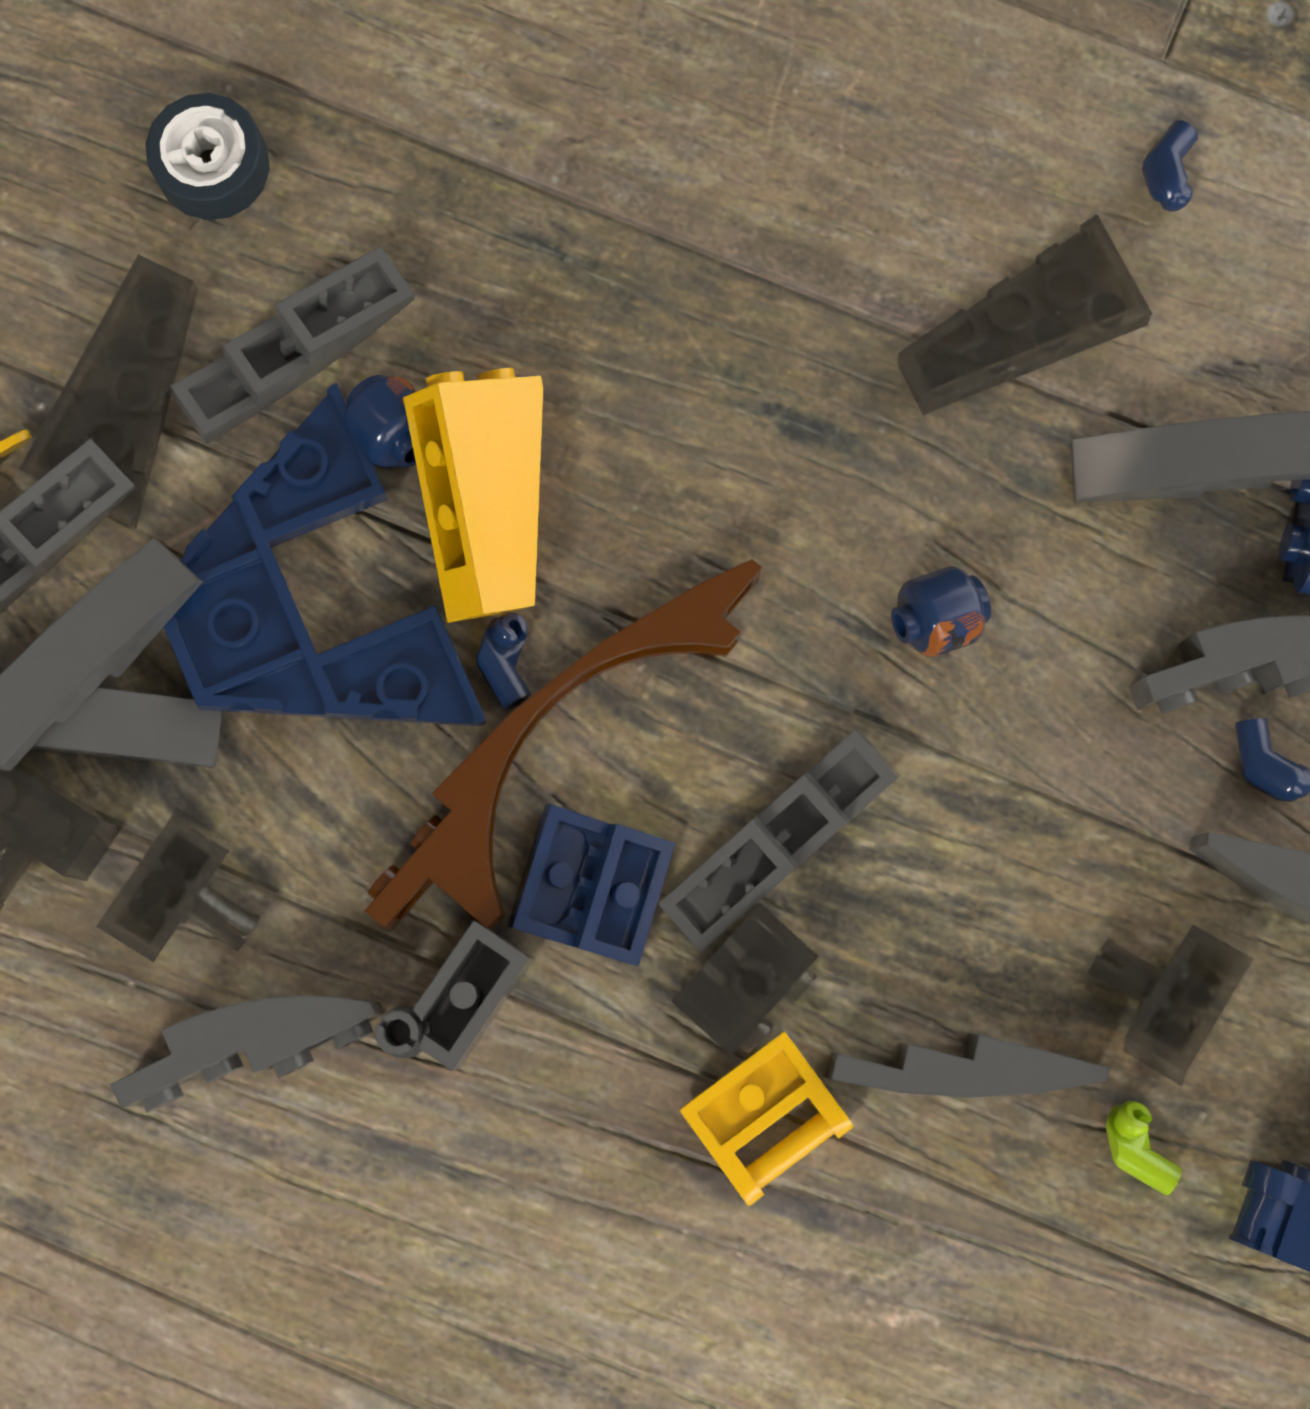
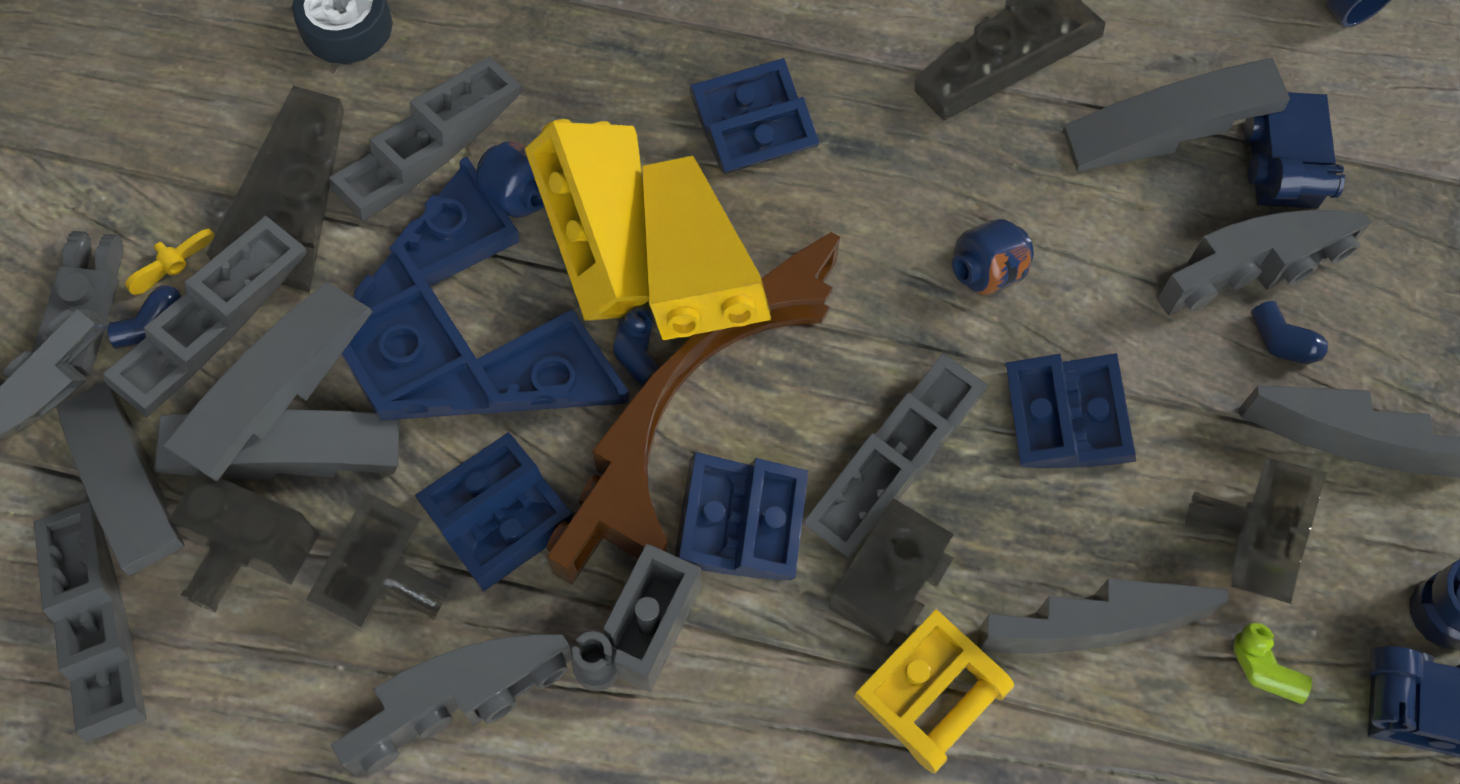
camera: 10 degrees left, 15 degrees down
none -> dark blue slope [415,432,574,592]
none -> yellow slope [642,156,771,340]
none -> dark blue slope [689,58,820,174]
none -> dark blue slope [1006,353,1136,468]

